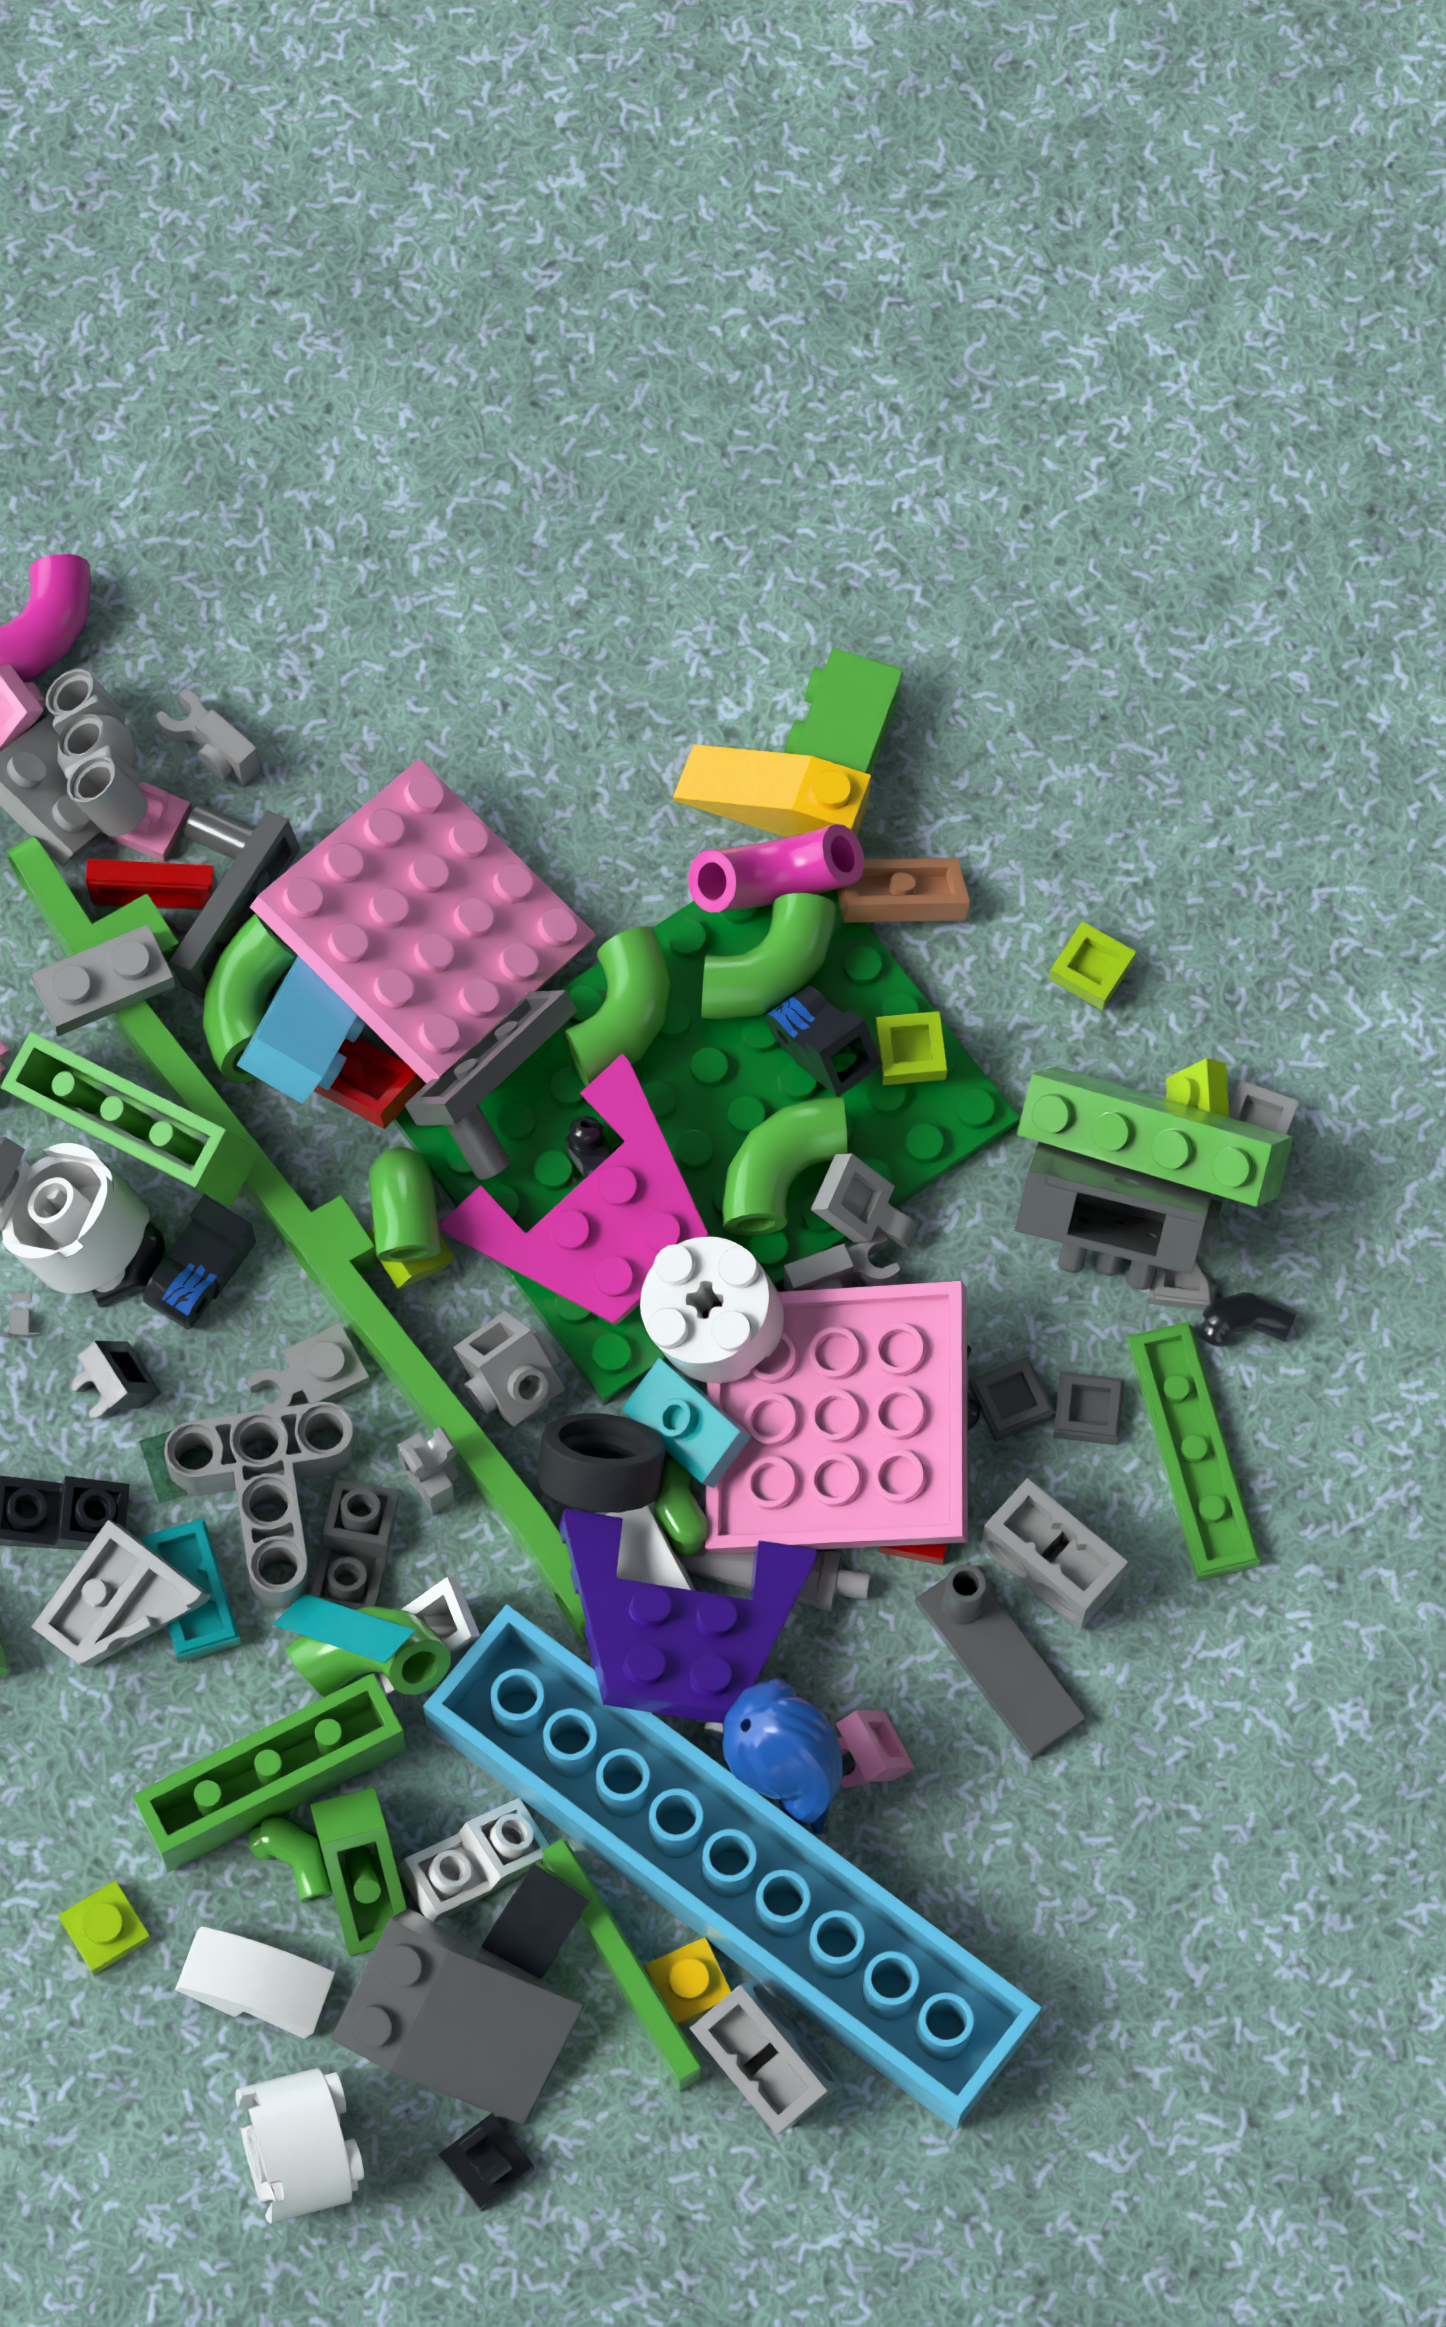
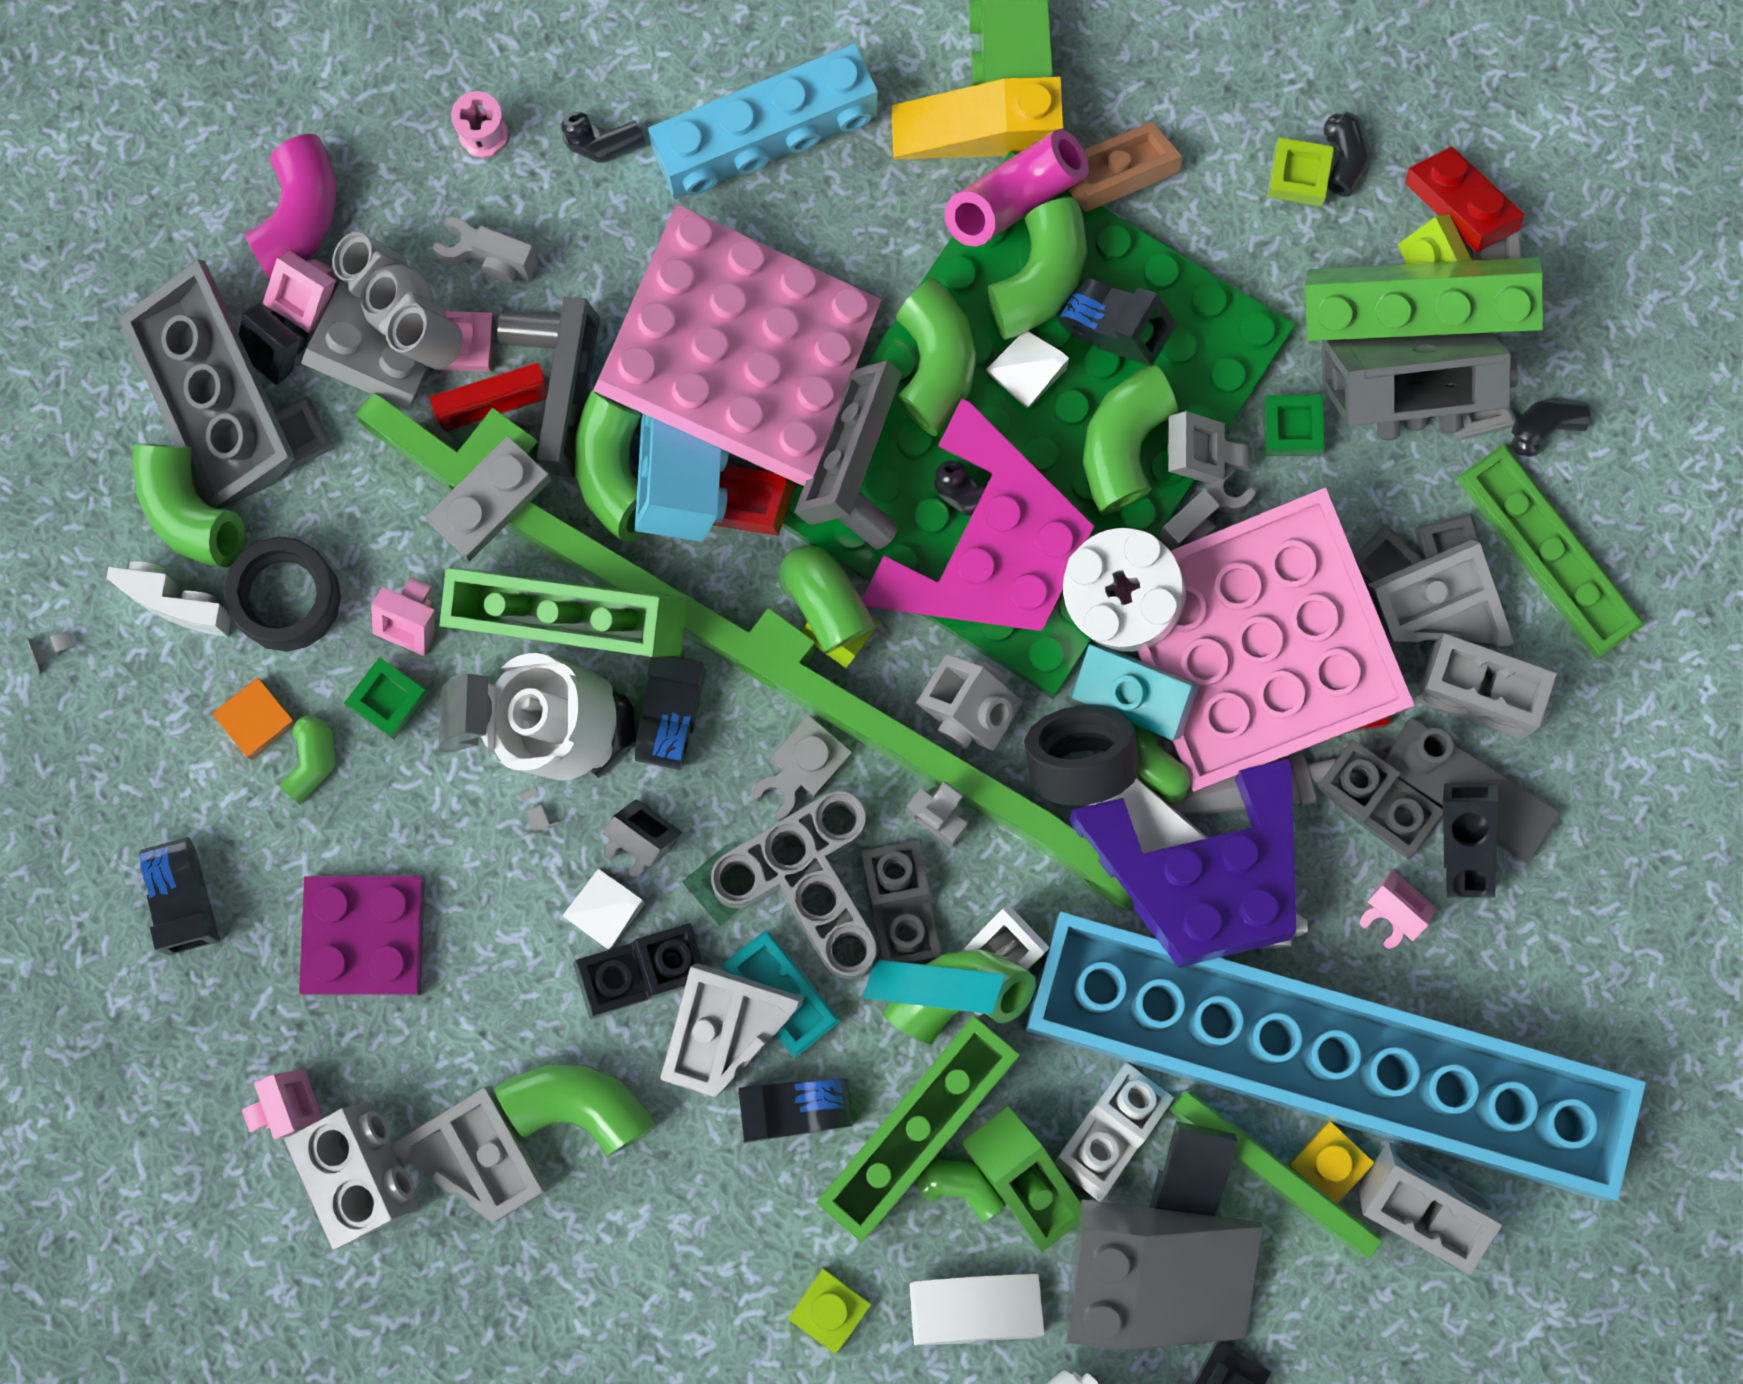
camera: 20 degrees left, 10 degrees up
blue piece [722,1678,842,1835] -> none
lime plate [875,1011,947,1085] -> none
none -> bright pink bush [451,91,508,158]
none -> black arm [561,112,646,163]
none -> white slope [563,869,645,950]
none -> medium azure brick [648,43,877,200]
none -> black leg [738,1078,853,1143]
none -> white slope [986,331,1069,409]
none -> green plate [1263,395,1325,456]
none -> dark grey slope [1317,739,1443,860]
none -> black arm [1324,112,1371,197]
none -> light grey wing [1367,540,1515,647]
none -> red plate [1405,146,1525,253]
none -> black leg [1443,783,1498,898]

